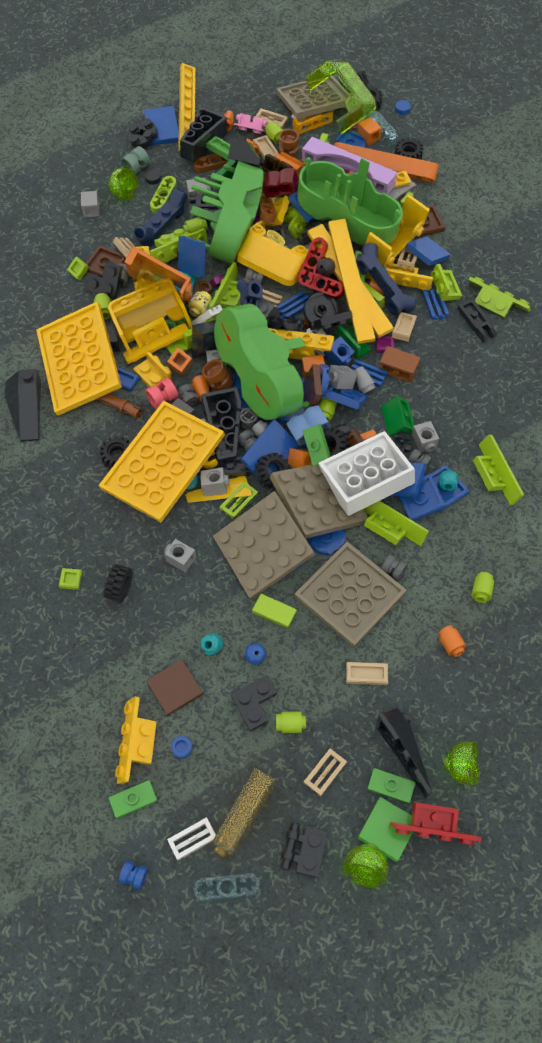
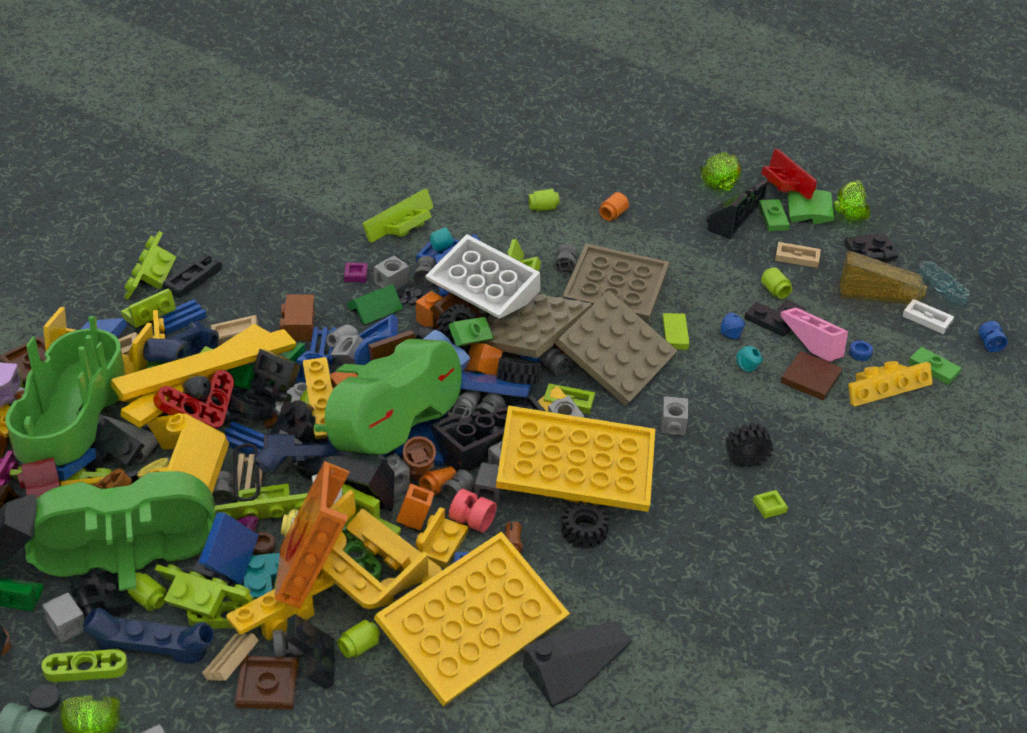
camera: 120 degrees left, 20 degrees down
lime tile [67,256,89,280] -> none
tan tile [346,662,388,685] -> none
none -> black piece [233,443,260,502]
none -> magenta tile [344,263,368,282]
none -> bright pink slope [780,308,848,362]

